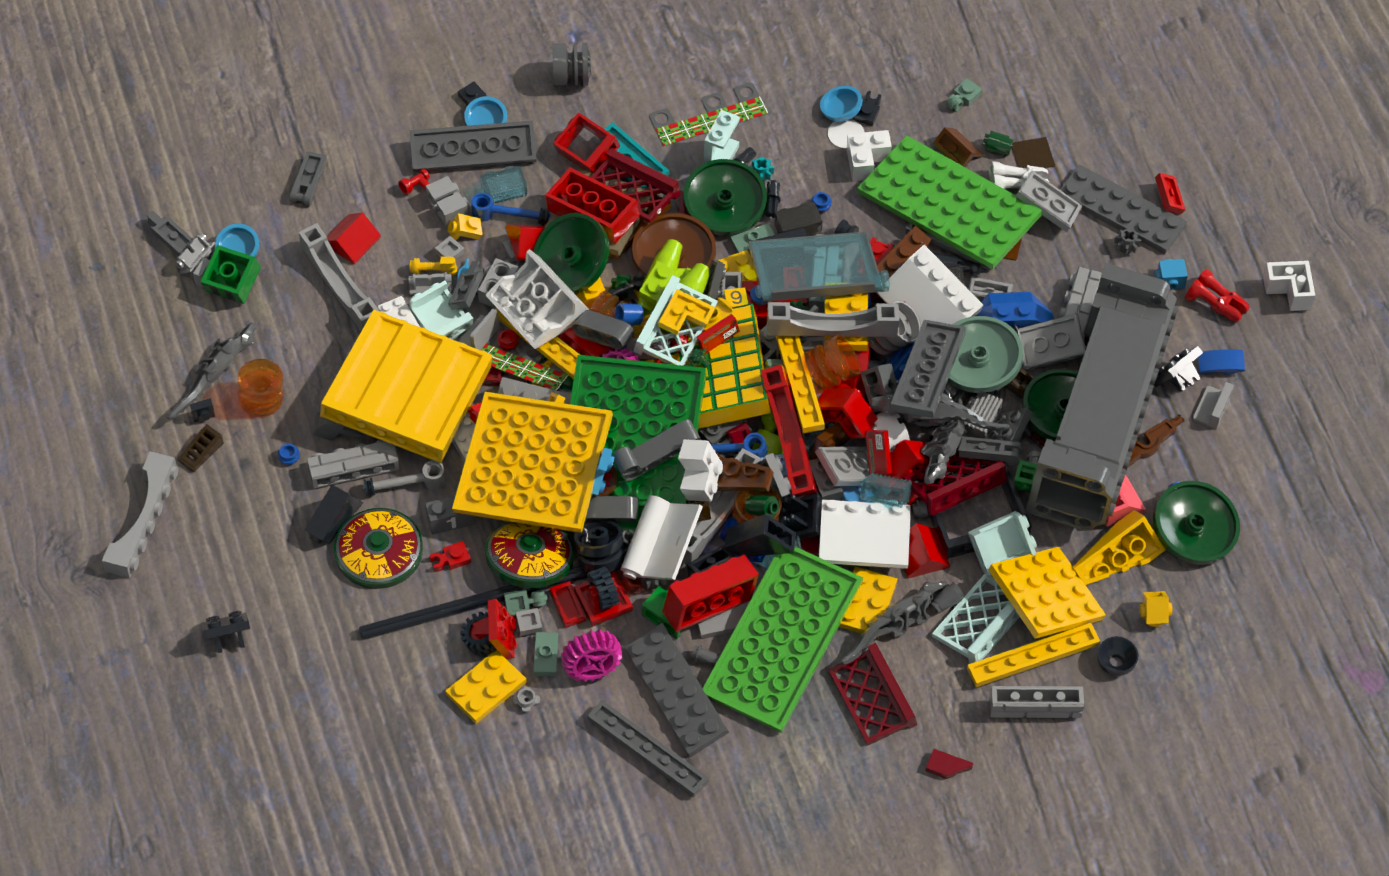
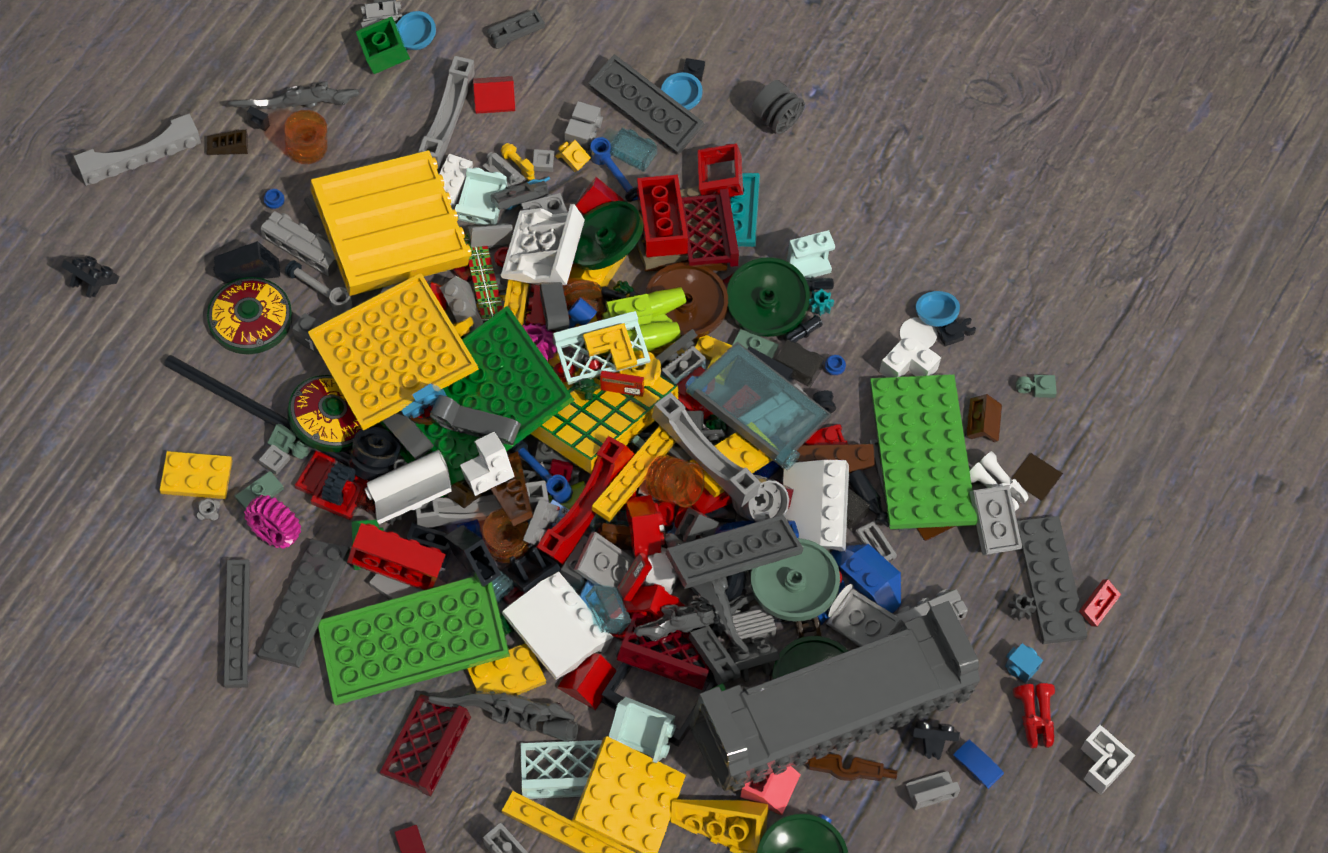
camera: 45 degrees right, 5 degrees up
red piece [398,169,430,195] -> none
red plate [429,541,471,572] -> none
red plate [460,599,517,660] -> none
piece [650,83,768,146] -> none
dark grey pin [691,645,721,667] -> none
yellow tile [724,288,748,307] -> none
dark green brick [745,494,779,518] -> none
dark green brick [982,131,1014,156] -> none

